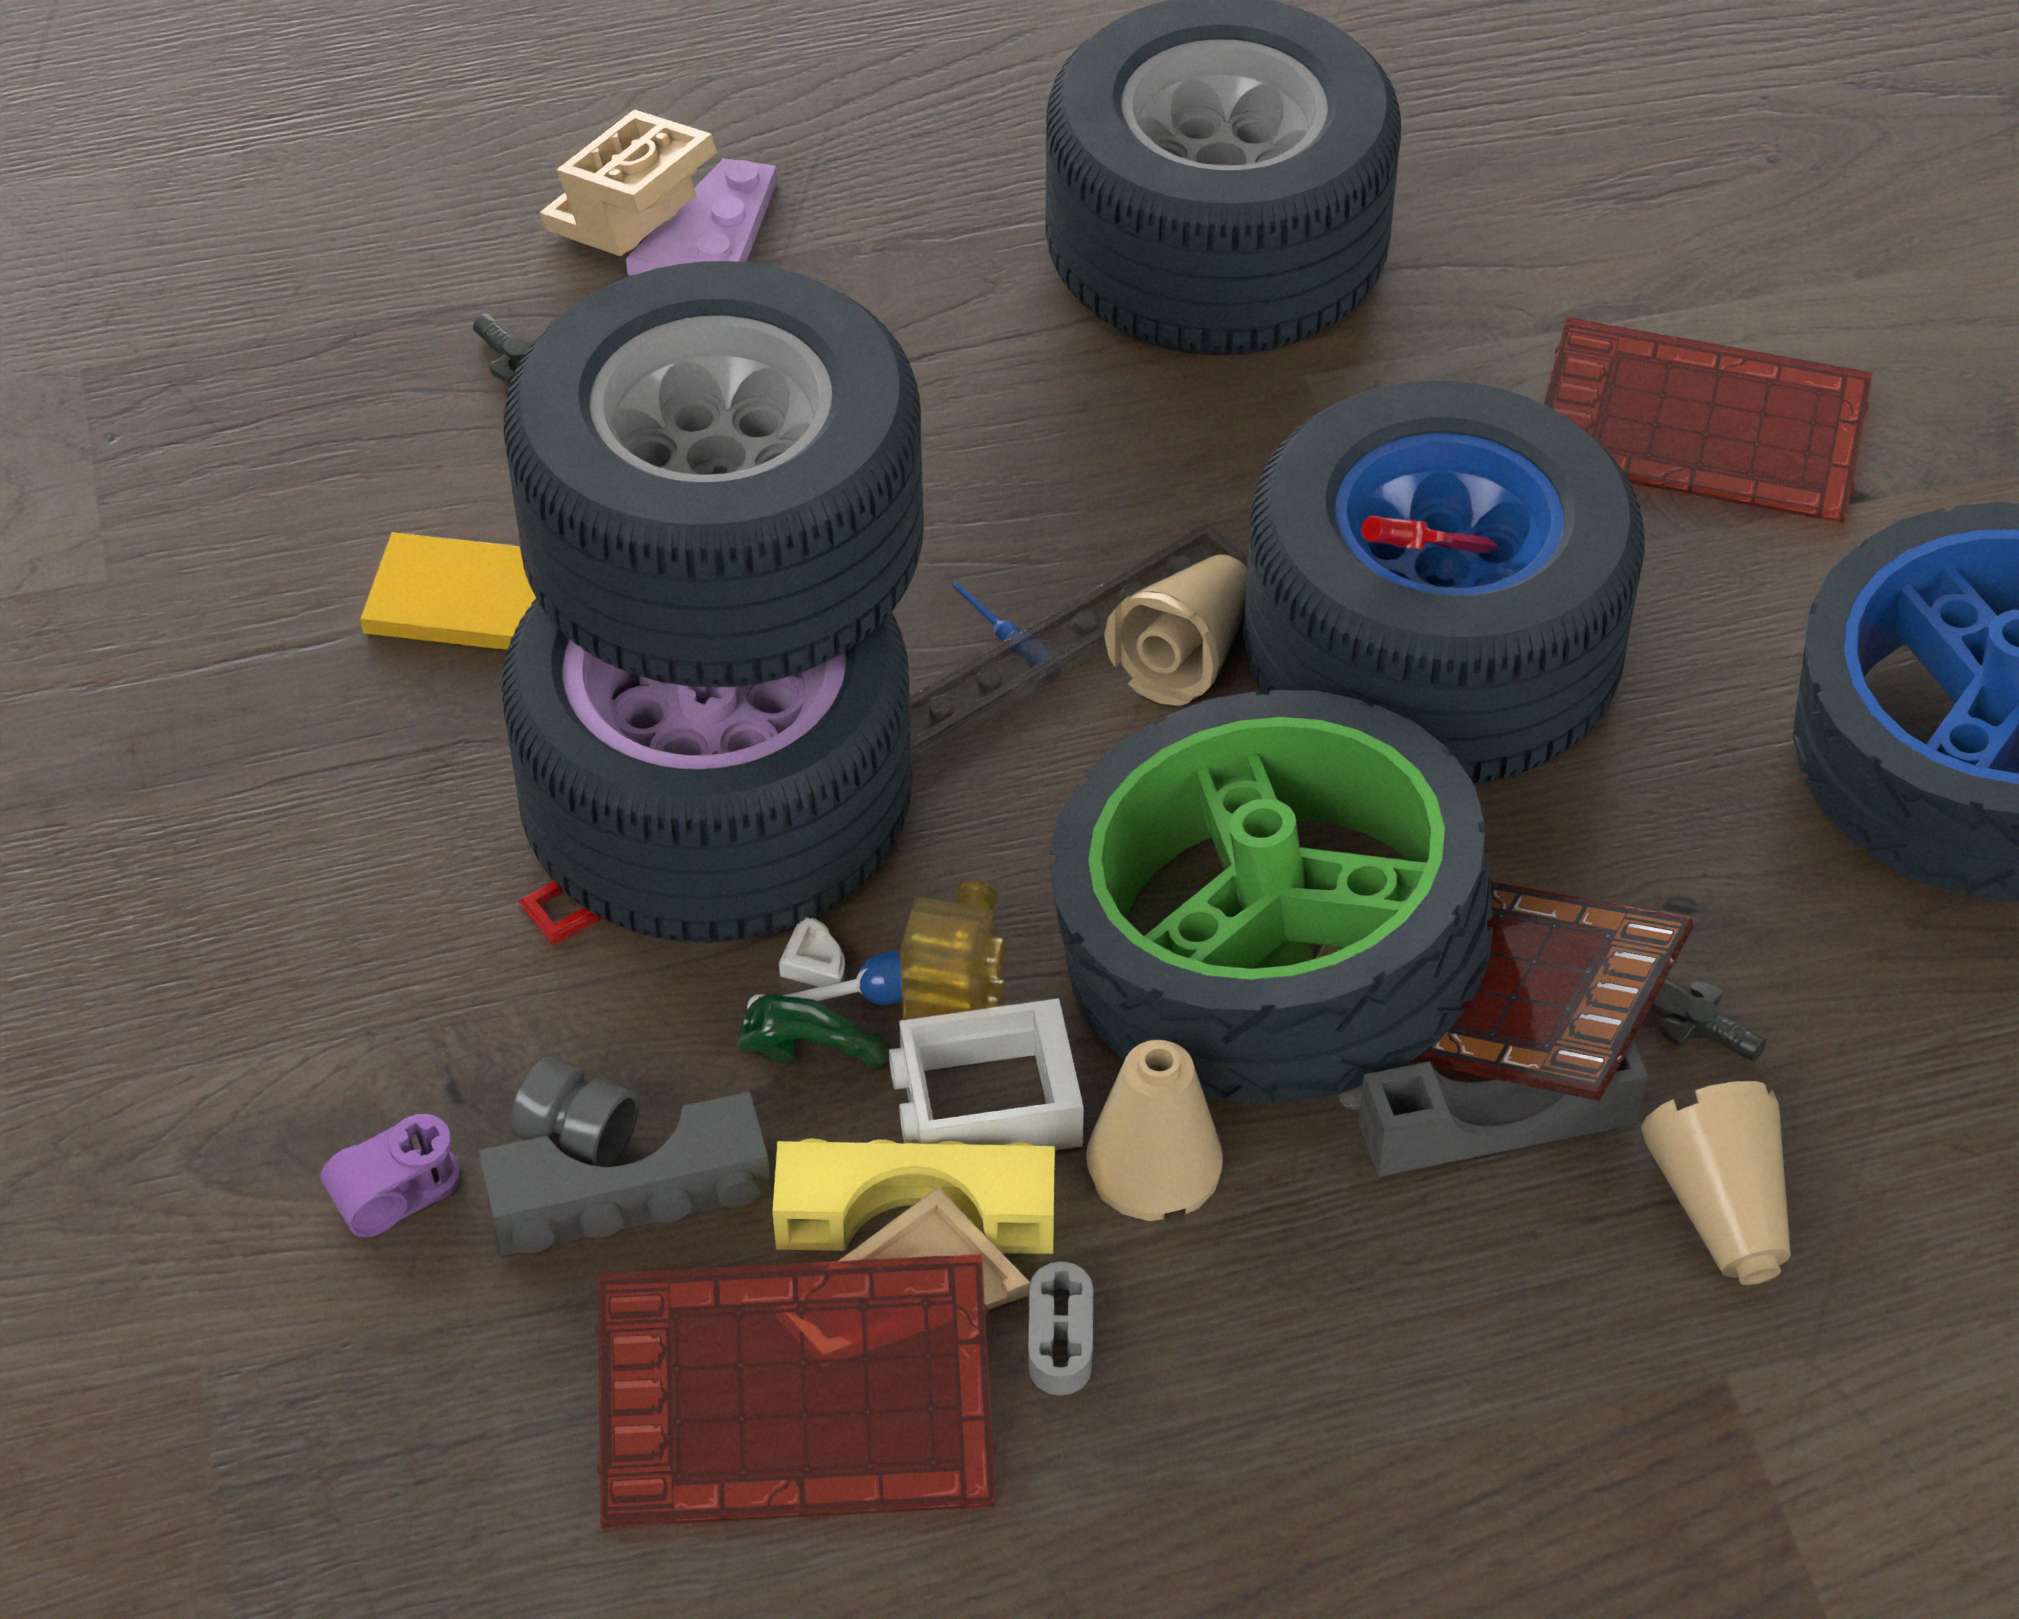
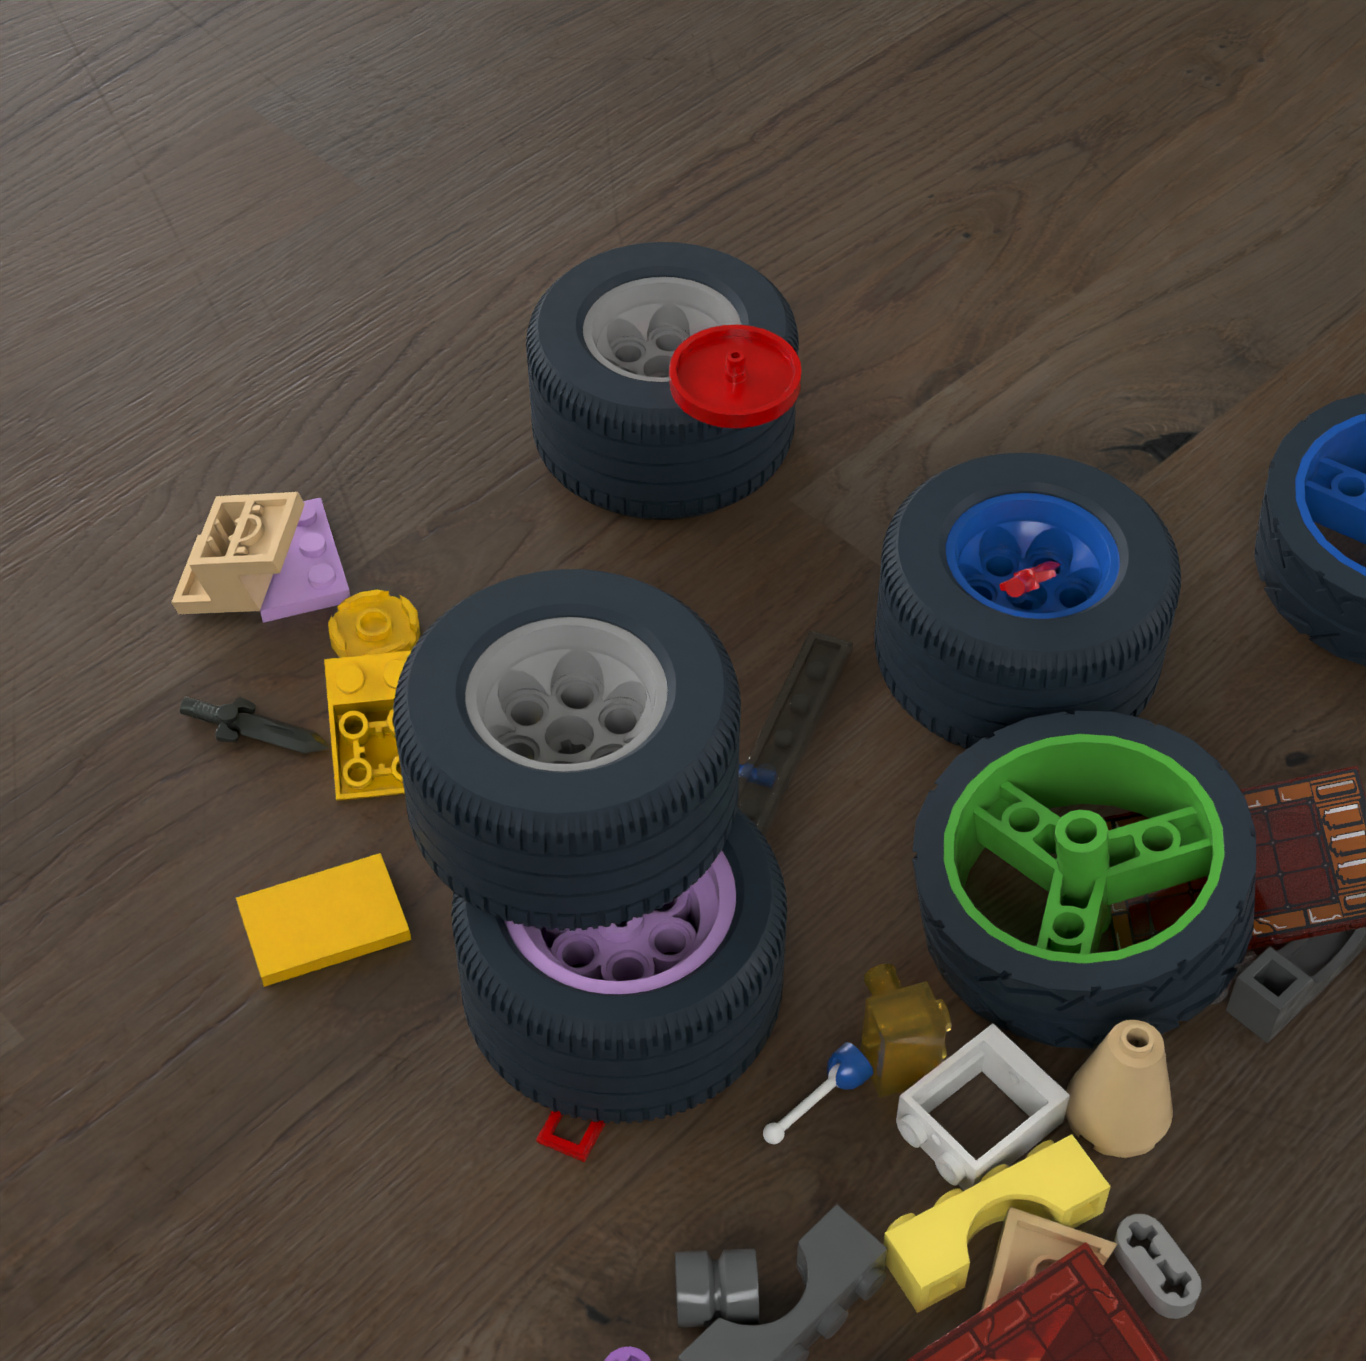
camera: 30 degrees left, 0 degrees up
dark green piece [737,994,891,1070] -> none
white tile [779,916,845,987] -> none
tan cone [1104,555,1248,706] -> none
clear red piece [1544,317,1872,523] -> none
none -> red piece [669,324,802,428]

